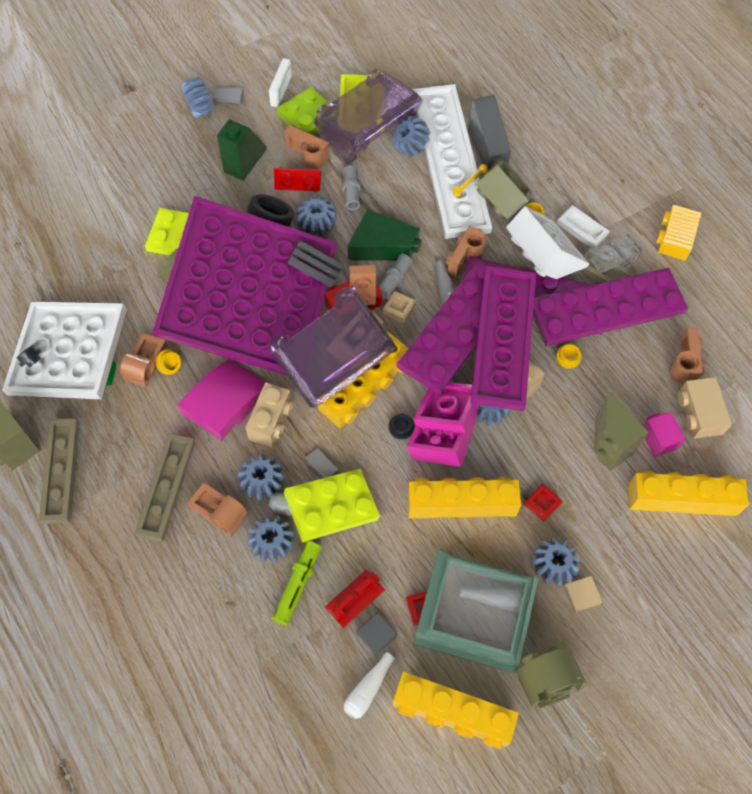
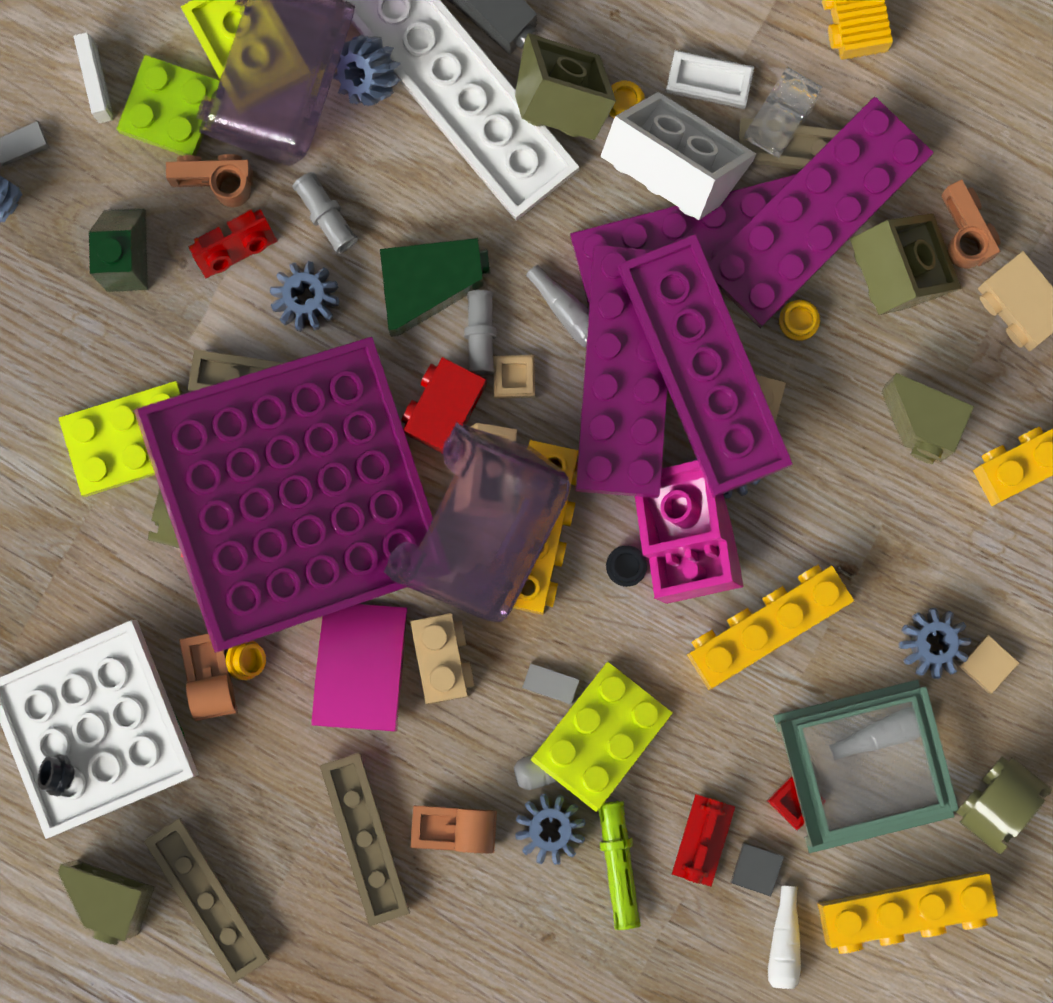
camera: 25 degrees left, 20 degrees up
sand blue gear [237,453,284,501] -> none
black tyre [246,194,294,227] -> none
dark grey tile [288,240,343,288] -> none
nougat plate [349,265,376,306] -> none
nougat plate [446,226,486,278] -> none
yellow hinge [453,164,488,197] -> none
red tile [524,483,563,522] -> none
dark pink brick [643,412,686,457] -> none
none -> olive slope [850,213,962,315]

